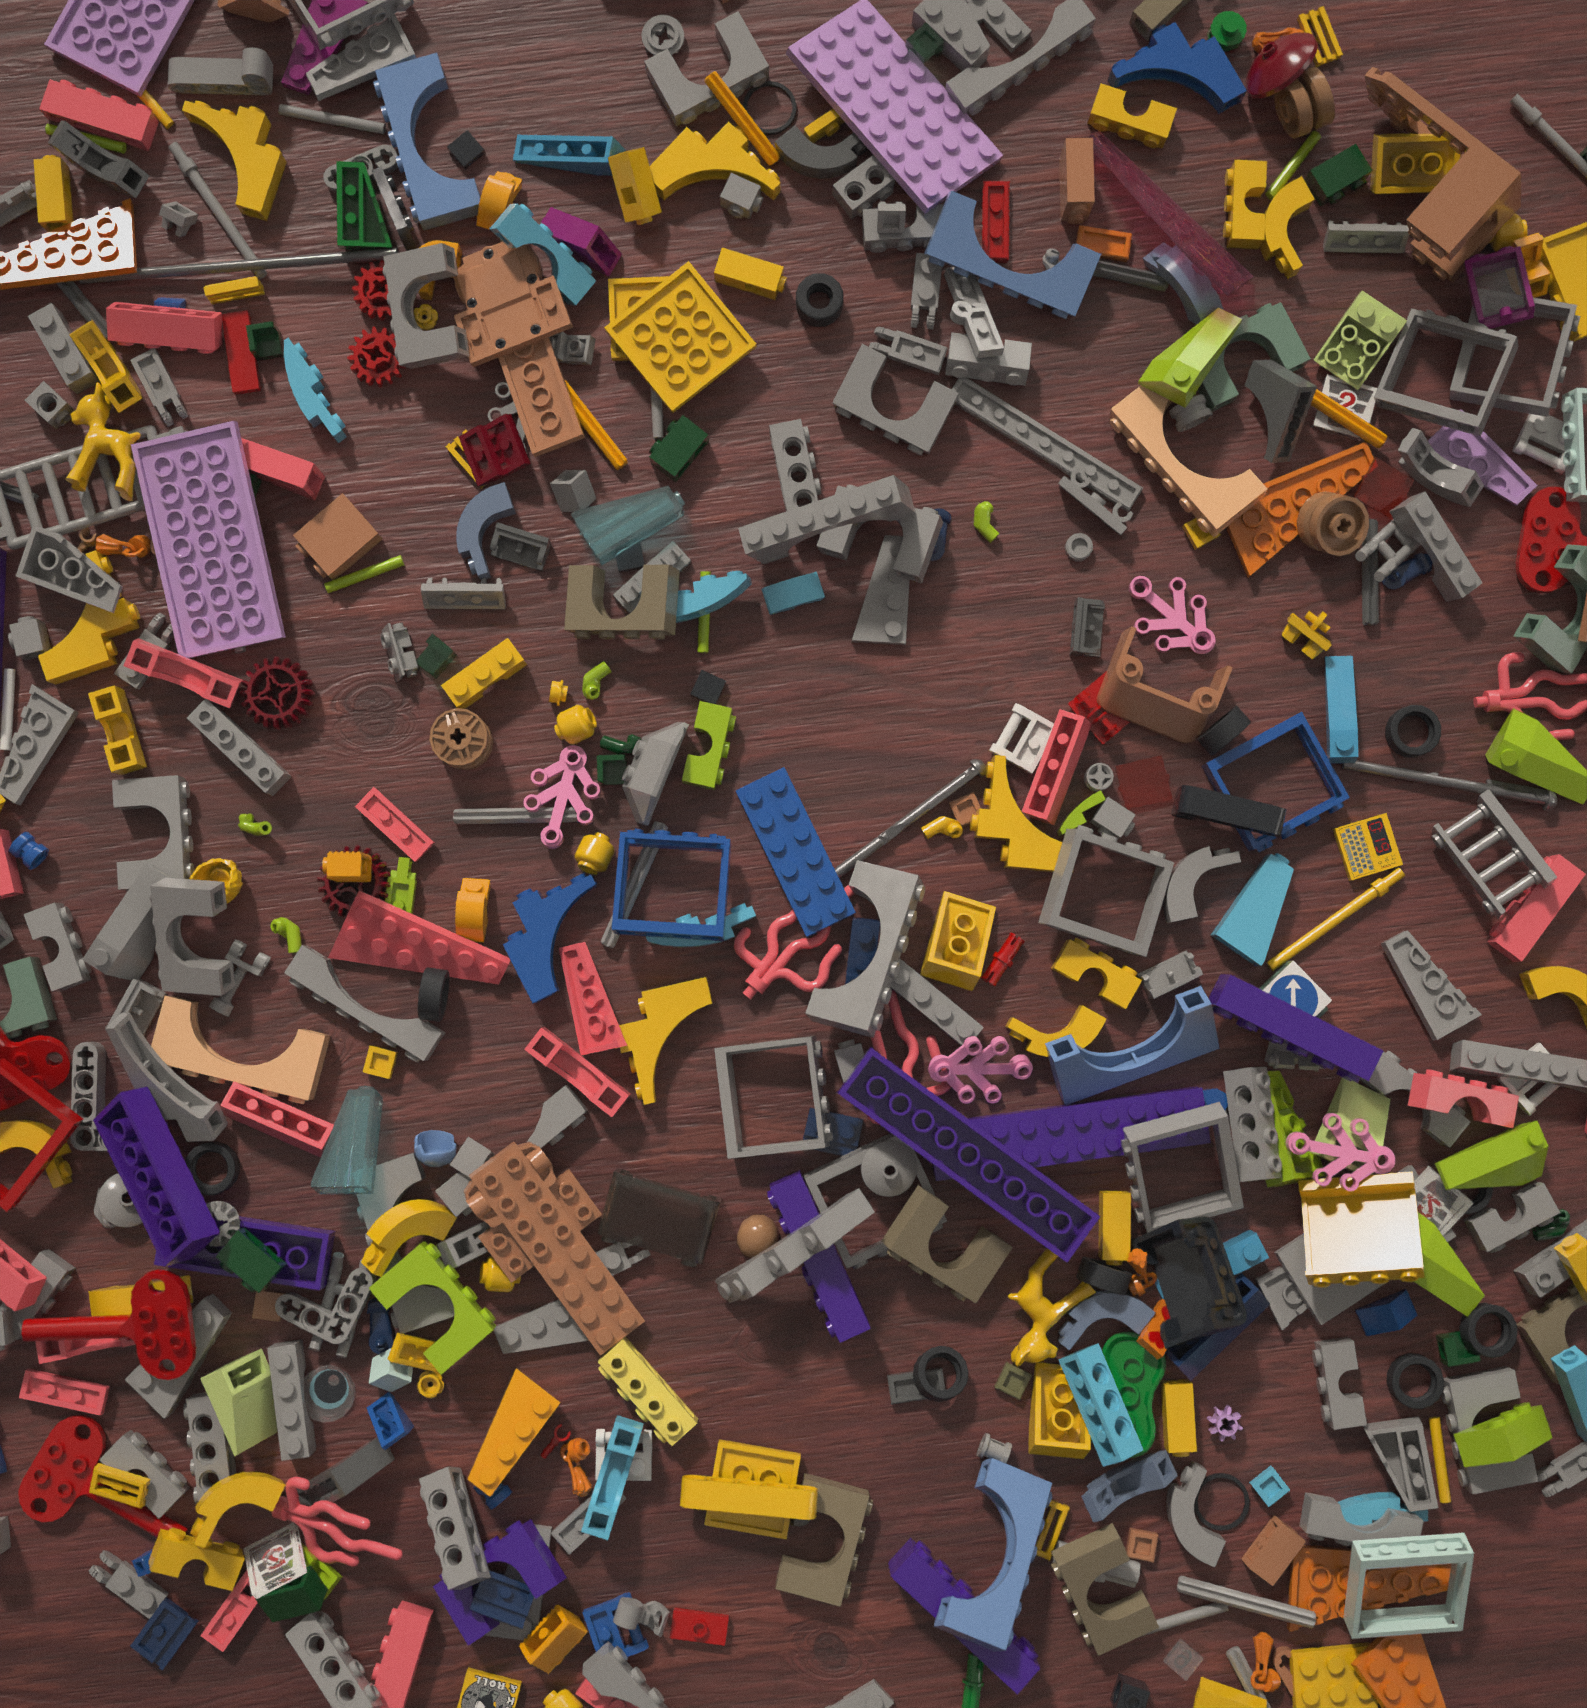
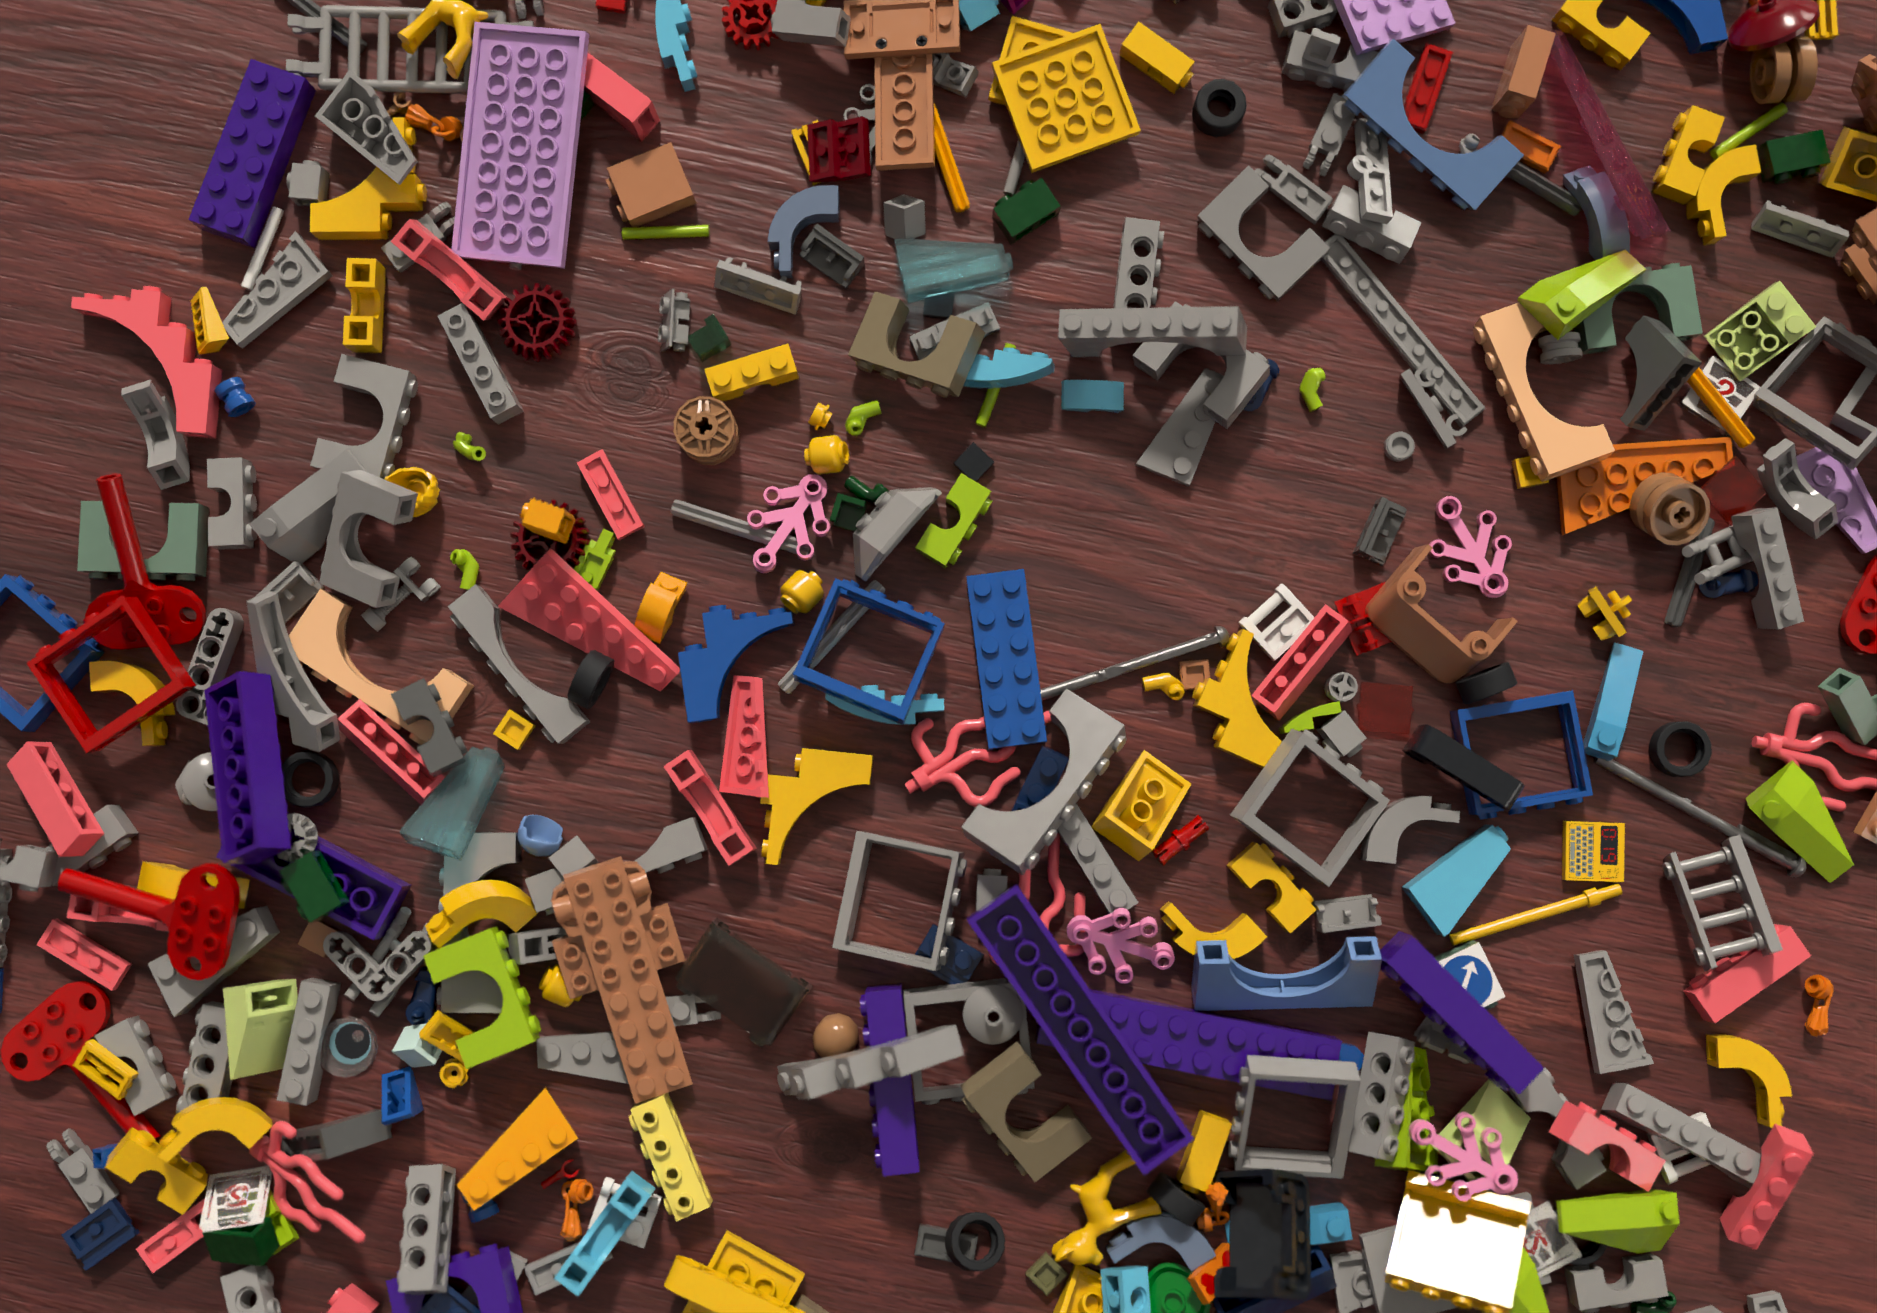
camera: 20 degrees right, 0 degrees up
none -> dark grey arch [391,678,468,777]

